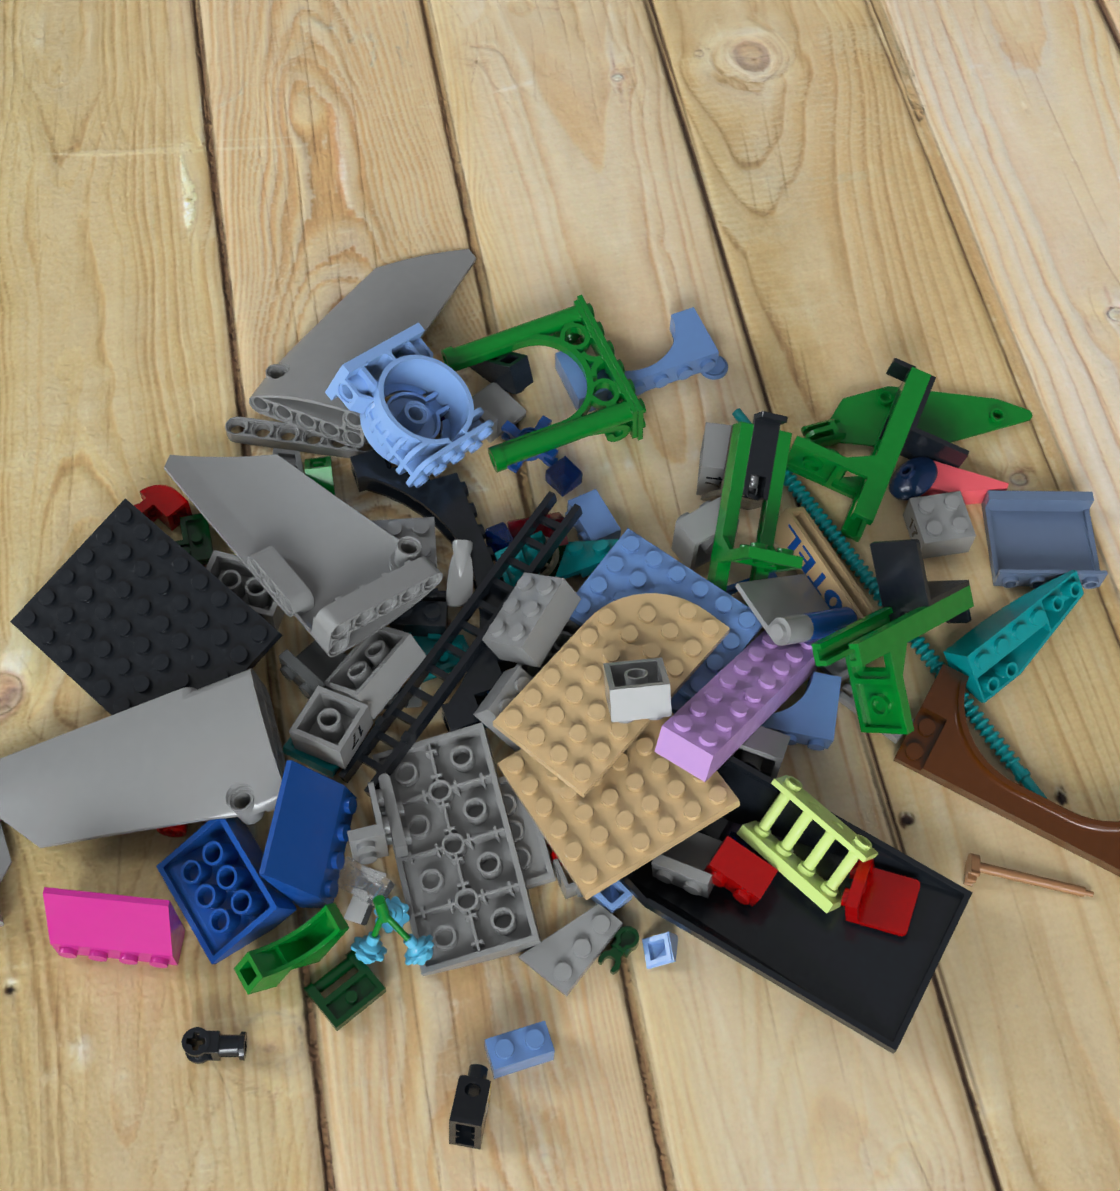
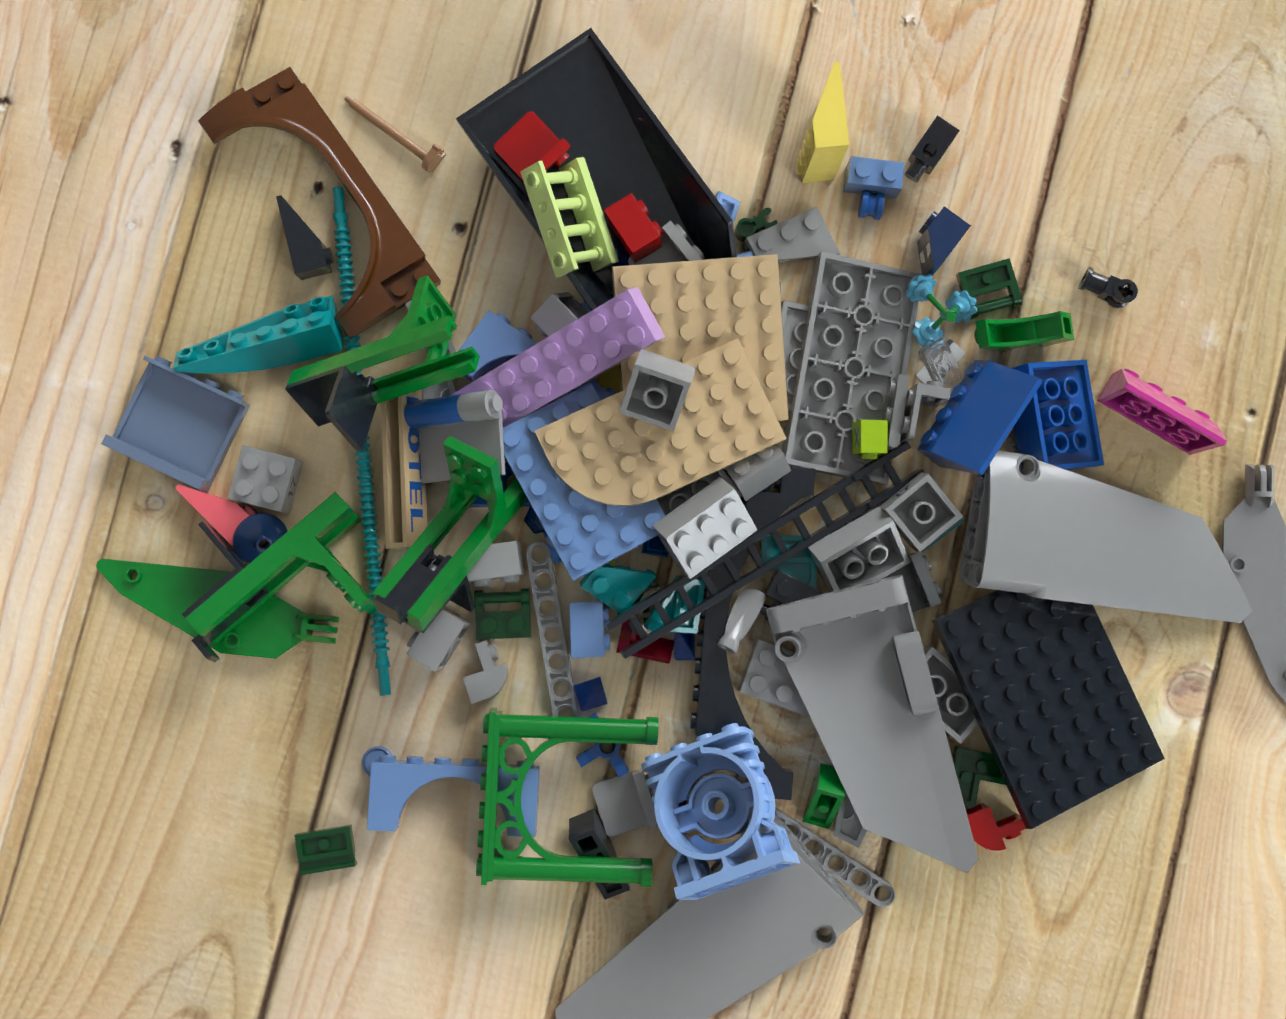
camera: 155 degrees left, 25 degrees up
none -> black slope [276,195,334,280]
none -> dark green plate [294,824,357,875]
none -> light grey brick [463,640,509,704]
none -> dark green plate [474,588,531,640]
none -> light grey beam [526,542,578,717]
none -> light yellow slope [795,61,850,183]
none -> lime brick [852,420,888,460]
none -> blue wheel [858,191,885,220]
none -> dark blue slope [917,206,971,275]

